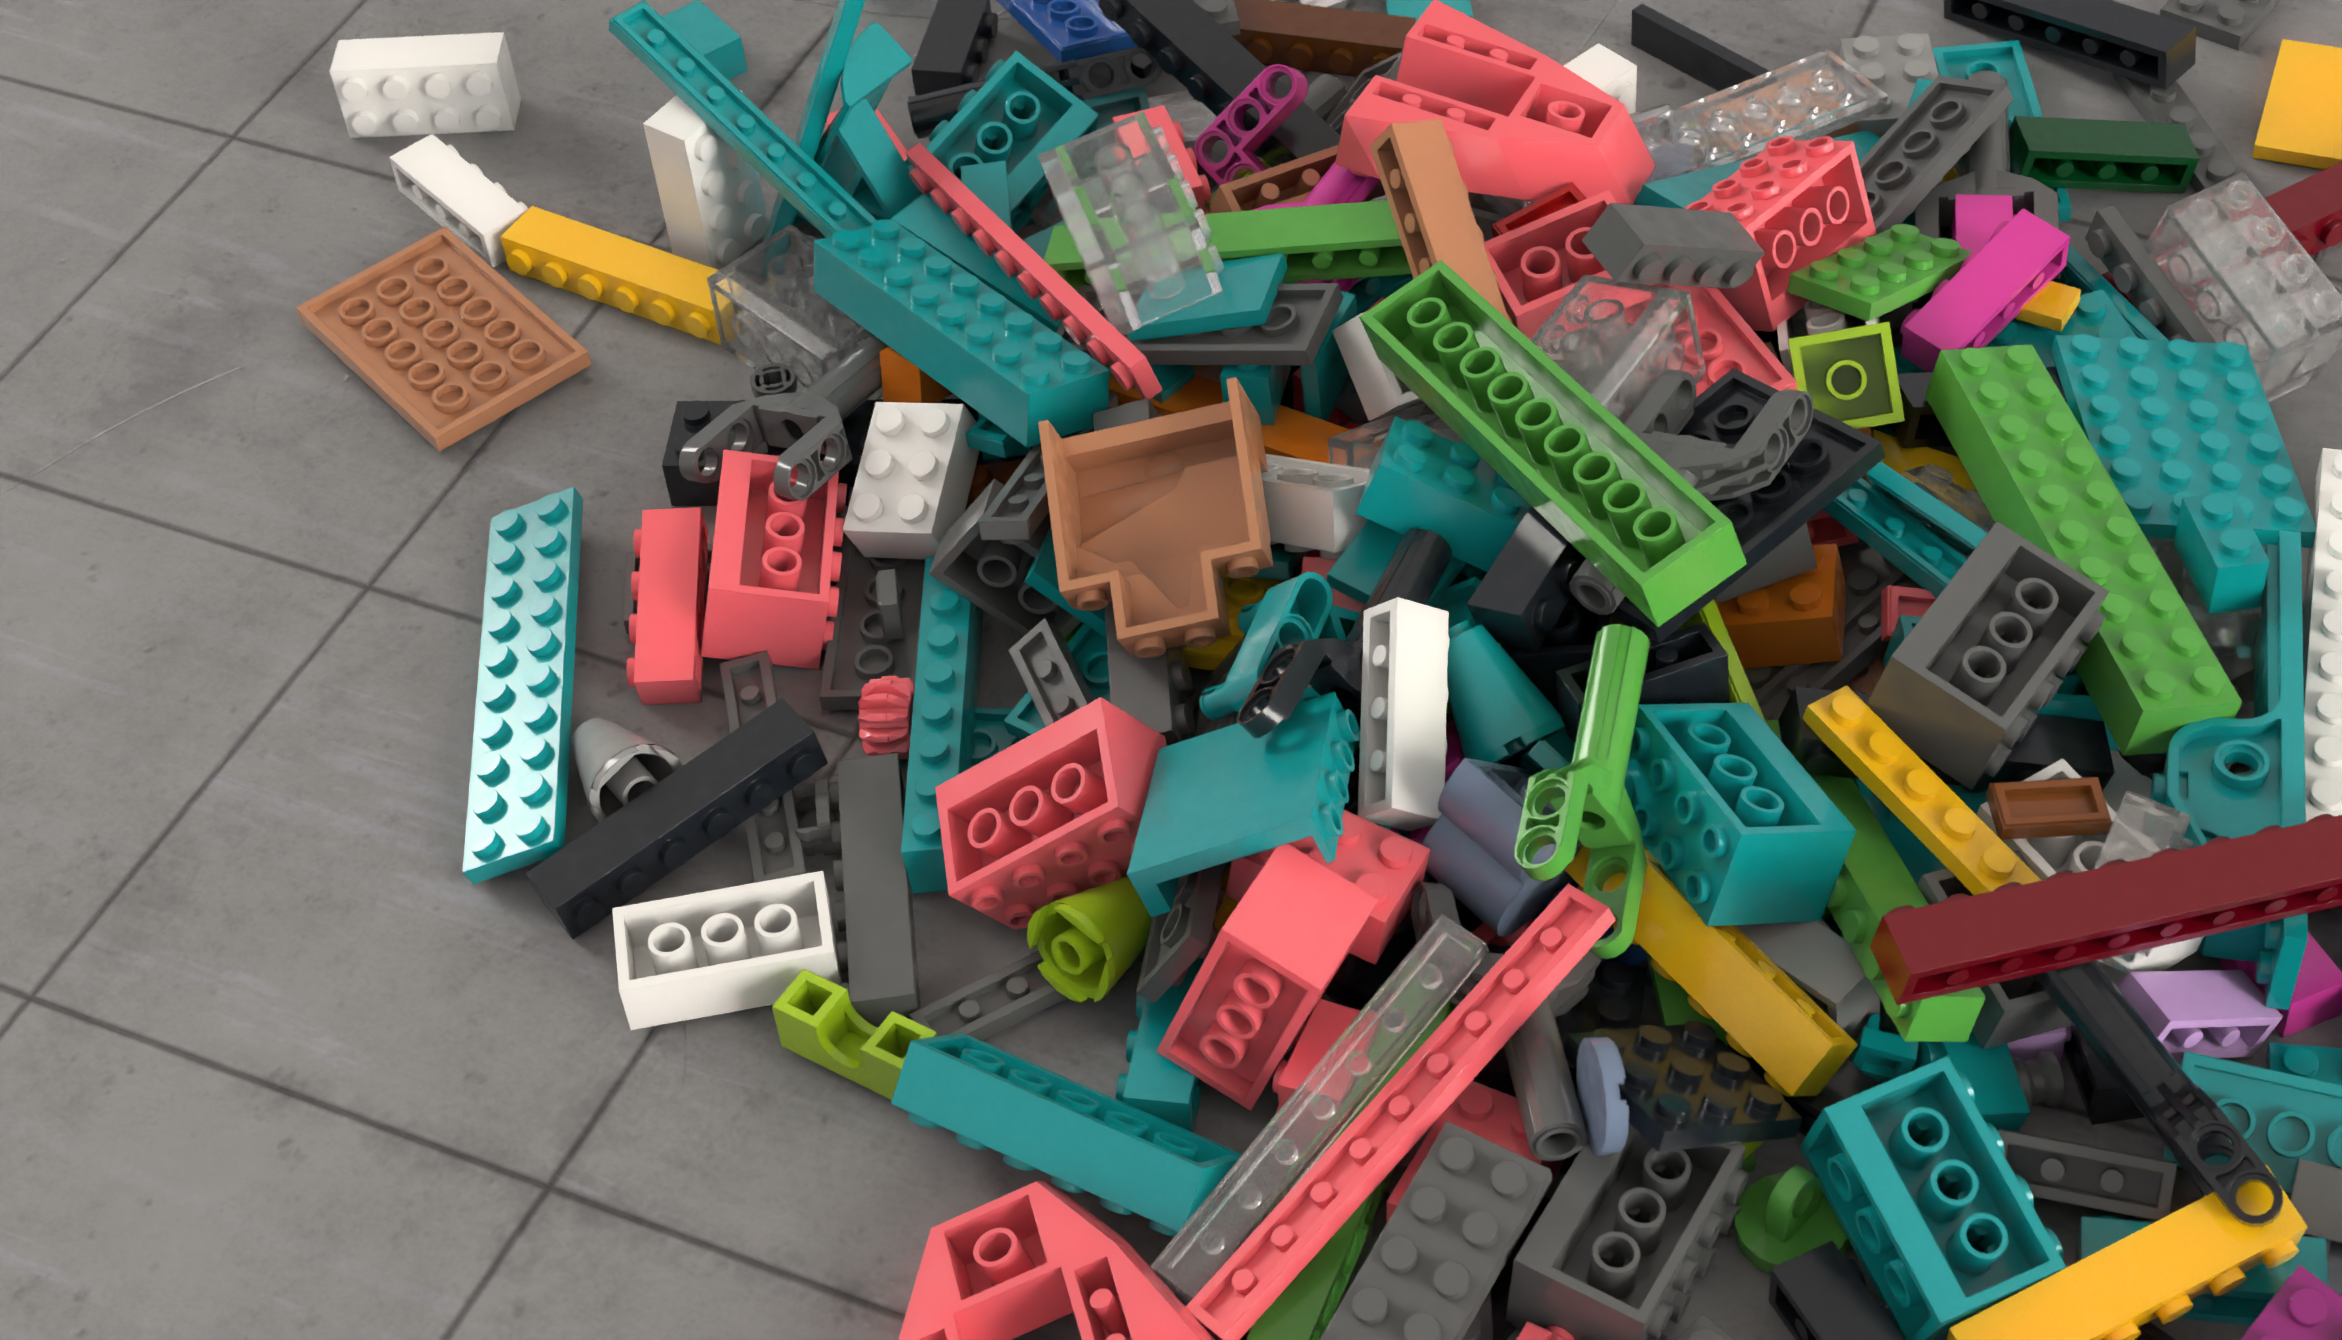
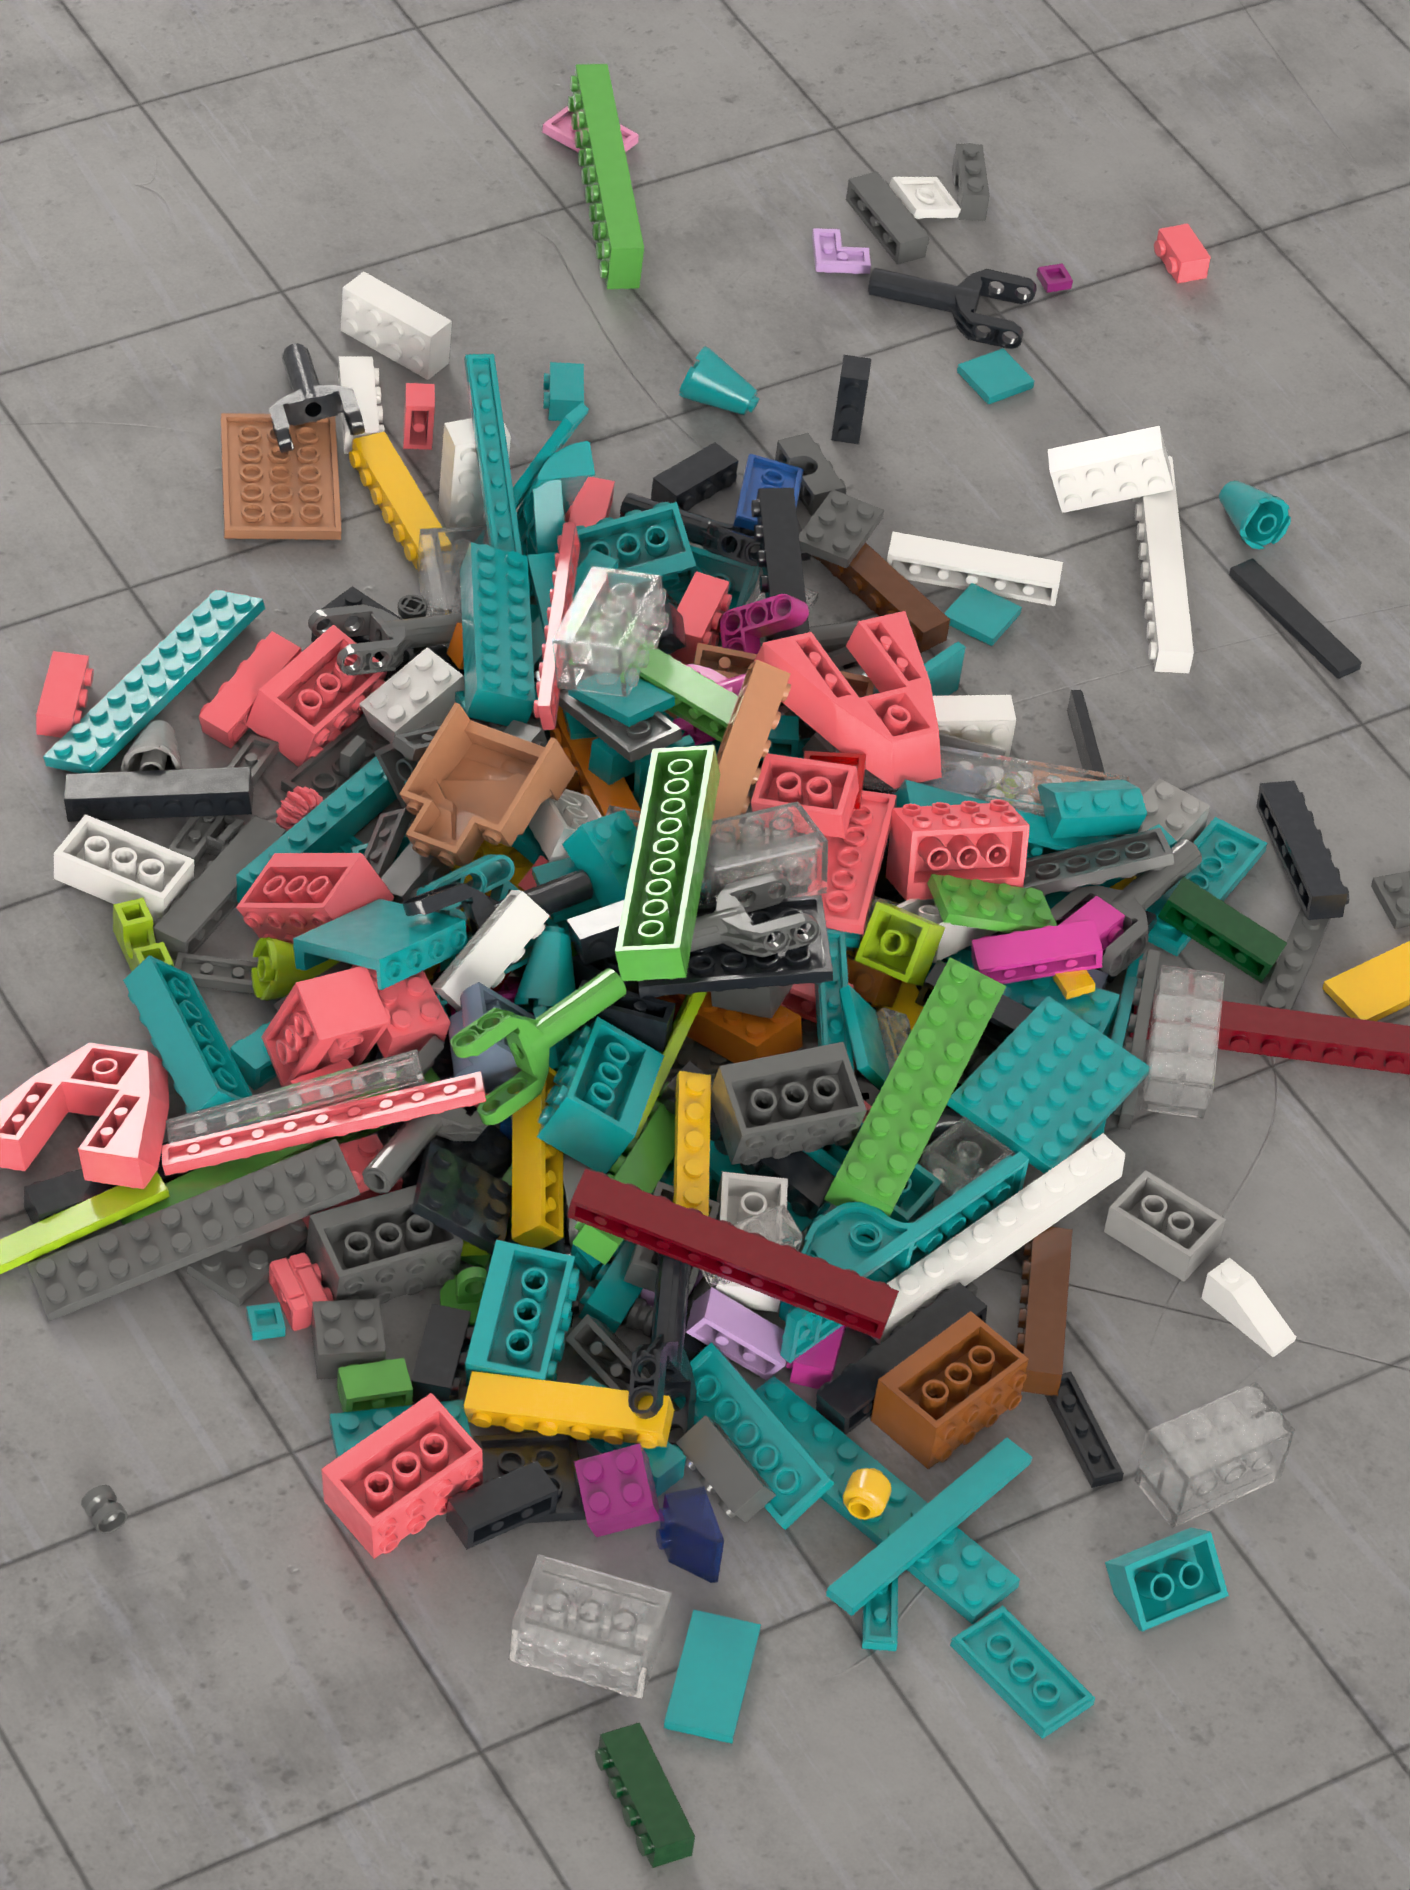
camera: 25 degrees right, 0 degrees up
sand blue tile [1576,1037,1629,1156] -> none
dark grey brick [1582,203,1765,289] -> none
dark orange tile [1985,777,2112,840] -> none
teal brick [2173,491,2270,614] -> none
none -> coral brick [36,651,94,738]
none -> black piece [269,343,365,453]
none -> coral brick [403,383,435,450]
none -> teal slope [1037,779,1147,838]

